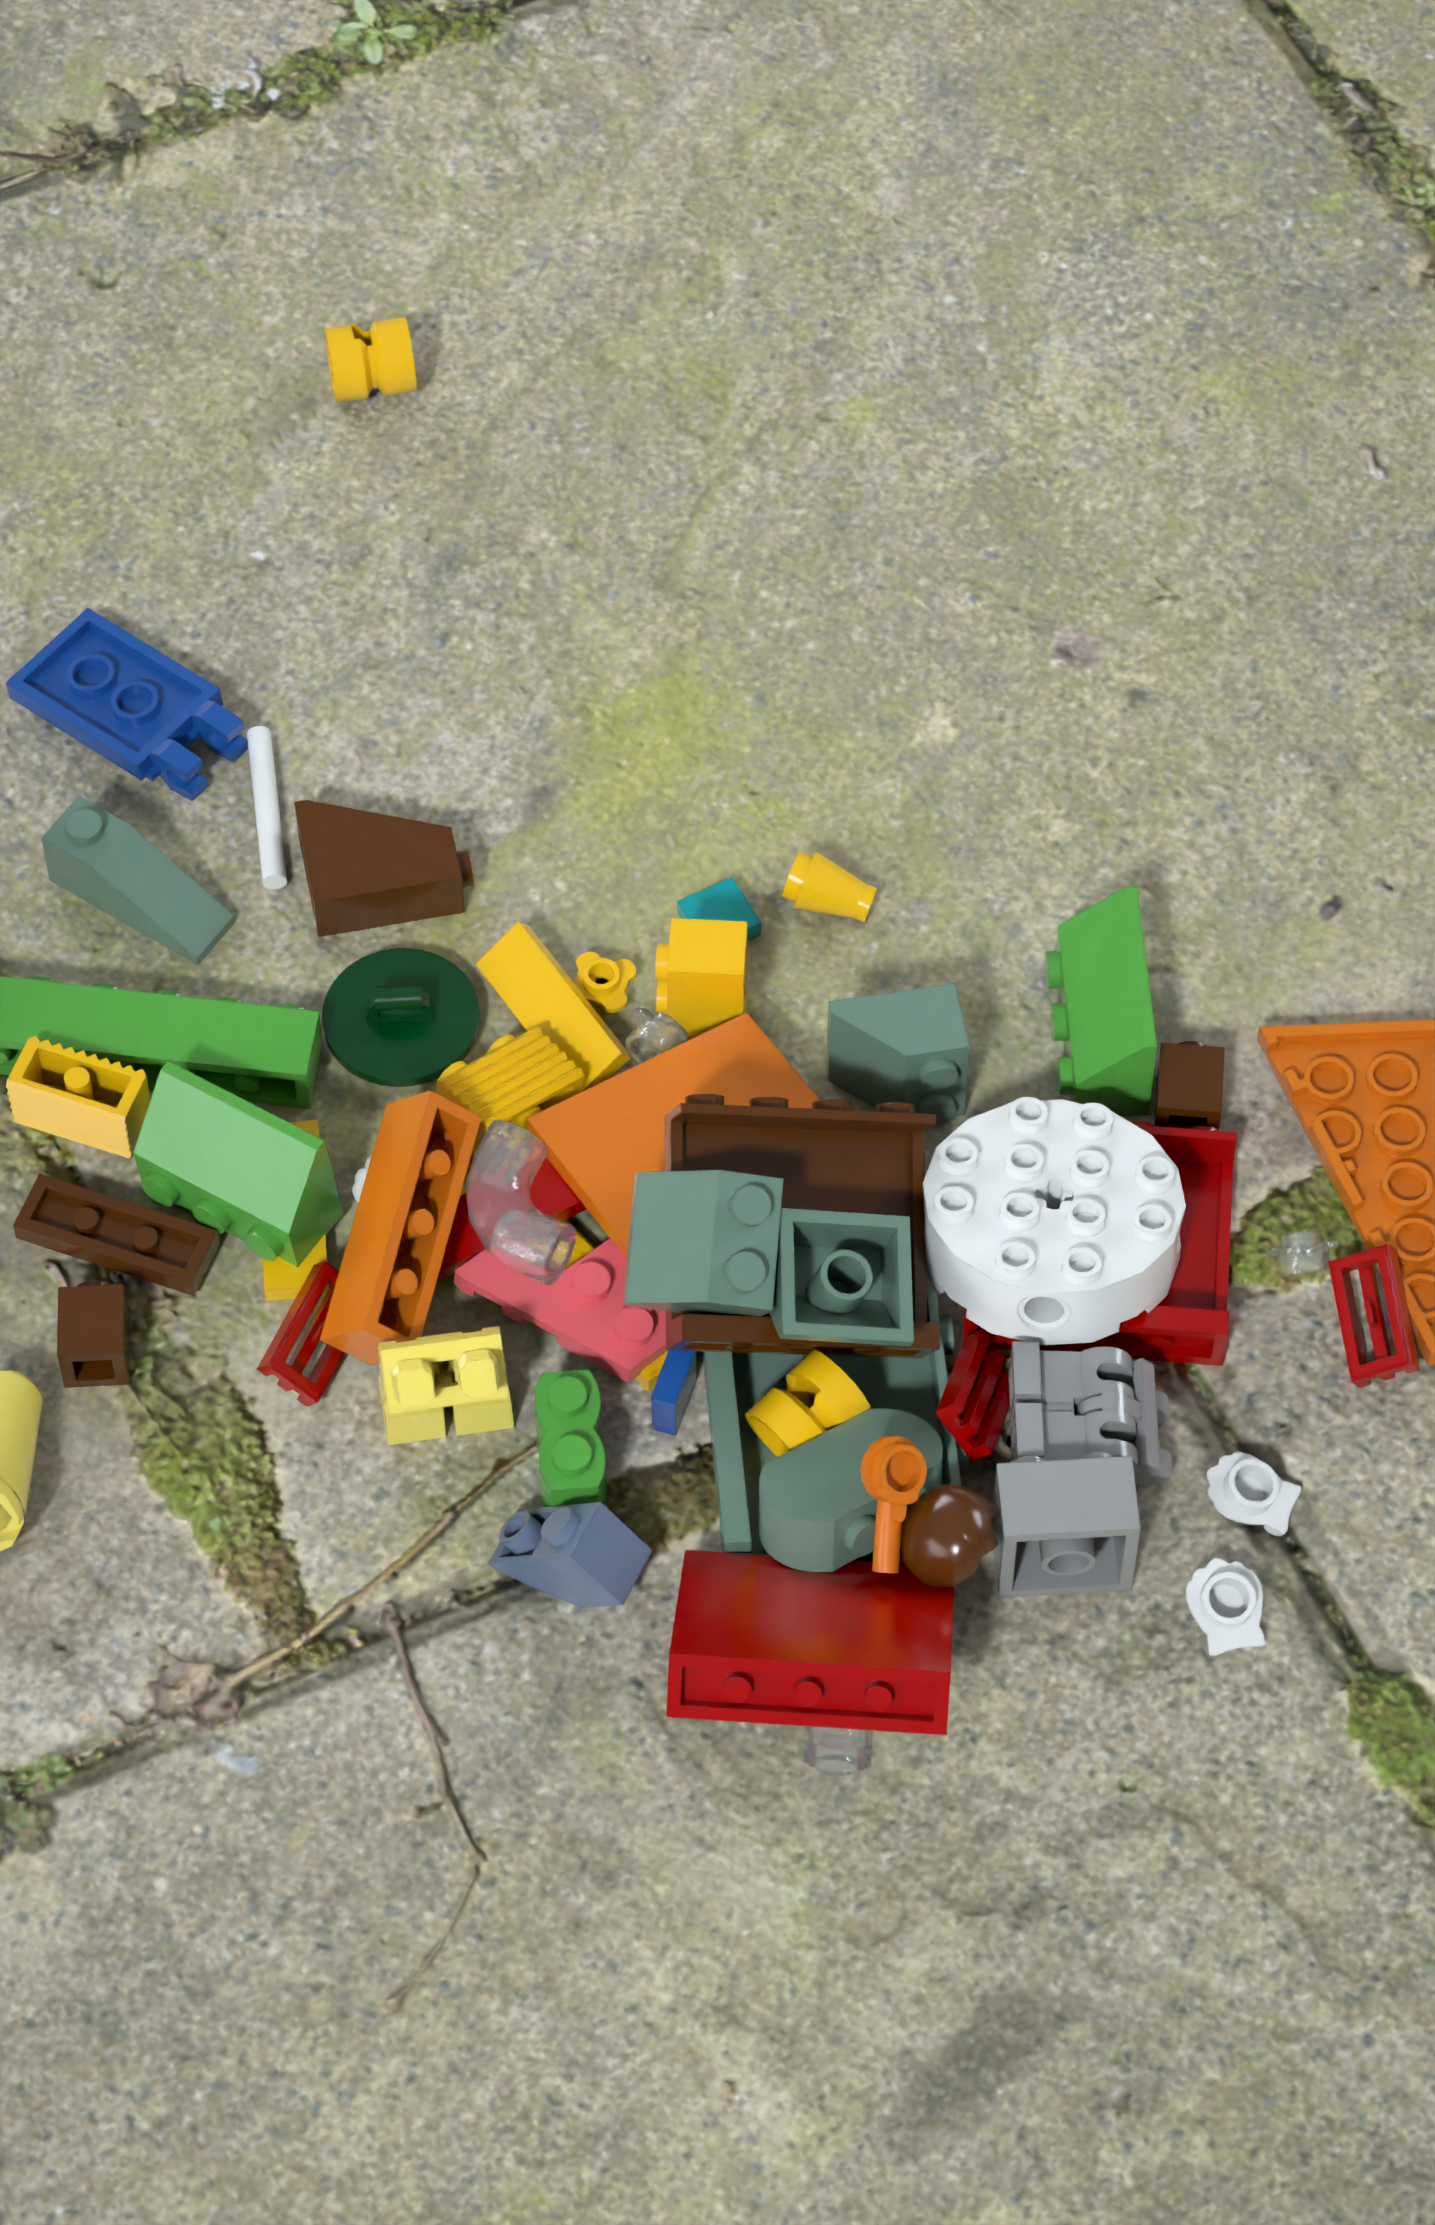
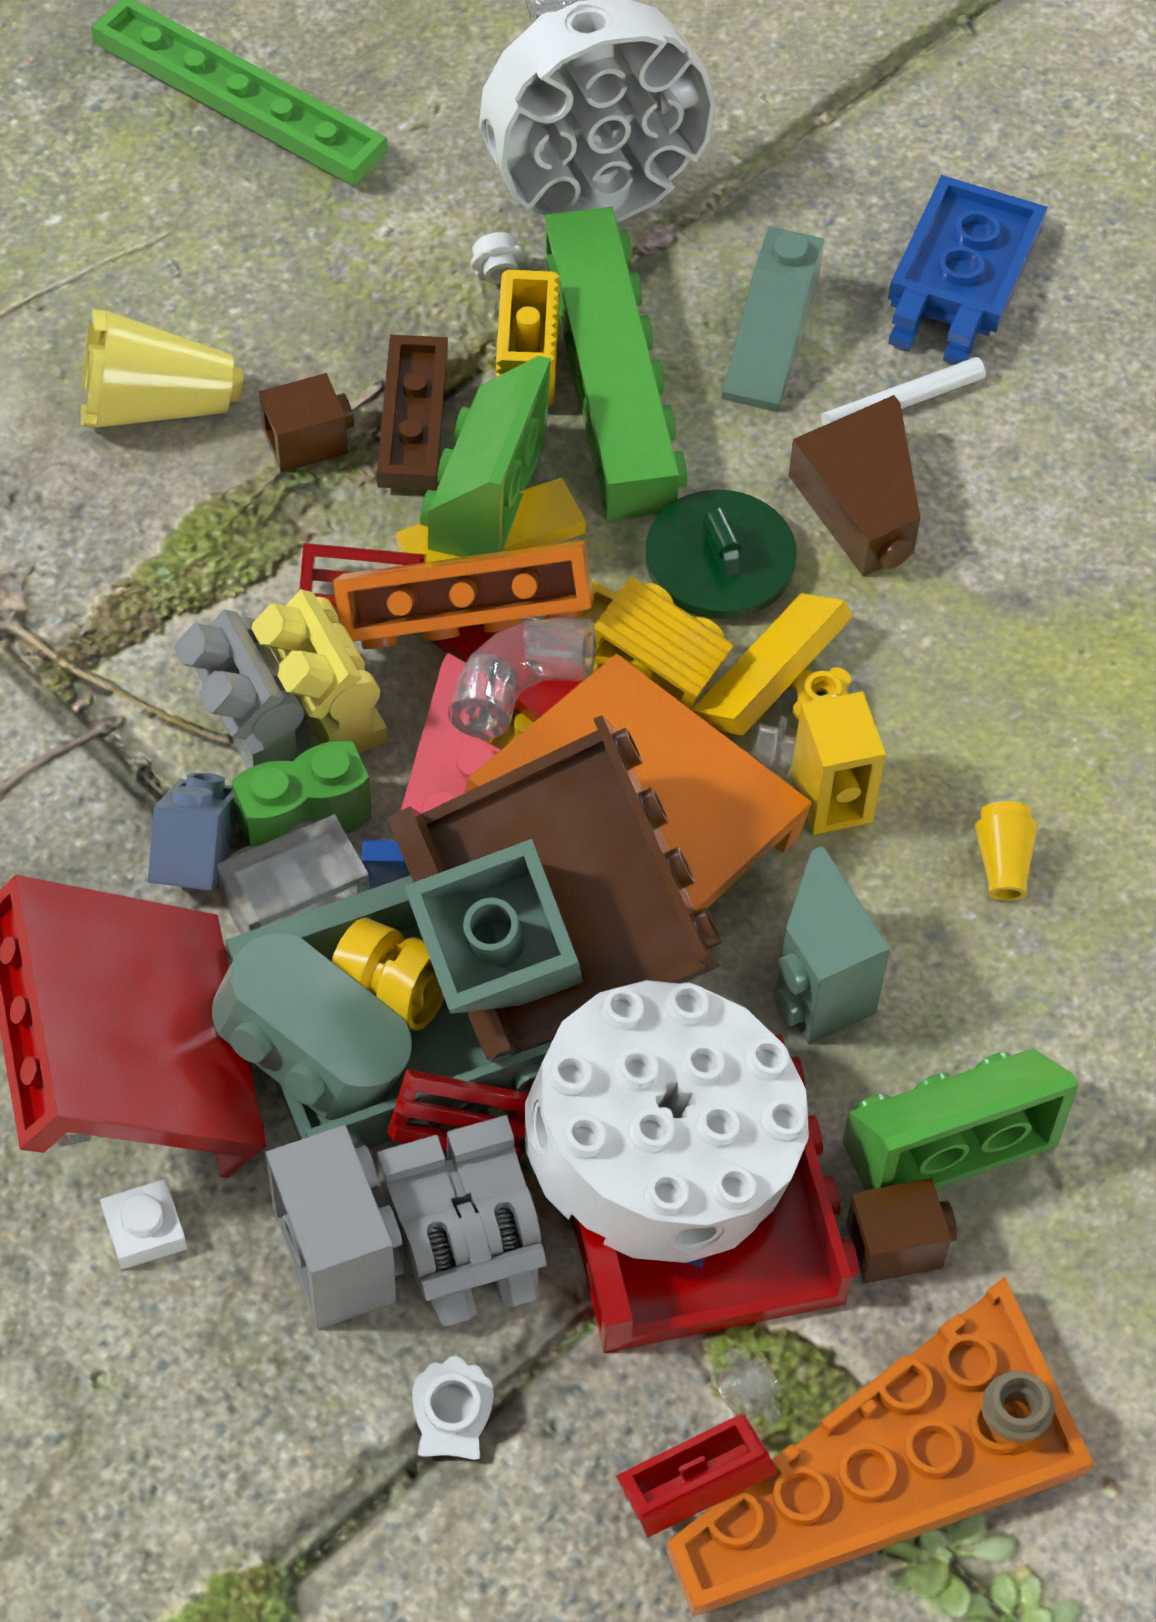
camera: 70 degrees right, 0 degrees up
sand green slope [623,1170,783,1317] -> none
teal tile [677,877,761,941] -> none
orange plate [860,1435,927,1573] -> none
reddish brown hair [900,1484,1000,1587] -> none
white animal [1186,1558,1266,1656] -> none
none -> white plate [100,1179,187,1270]
none -> light grey hips [174,609,312,769]
none -> clear brick [216,814,369,934]
none -> dark tan plate [982,1371,1055,1443]

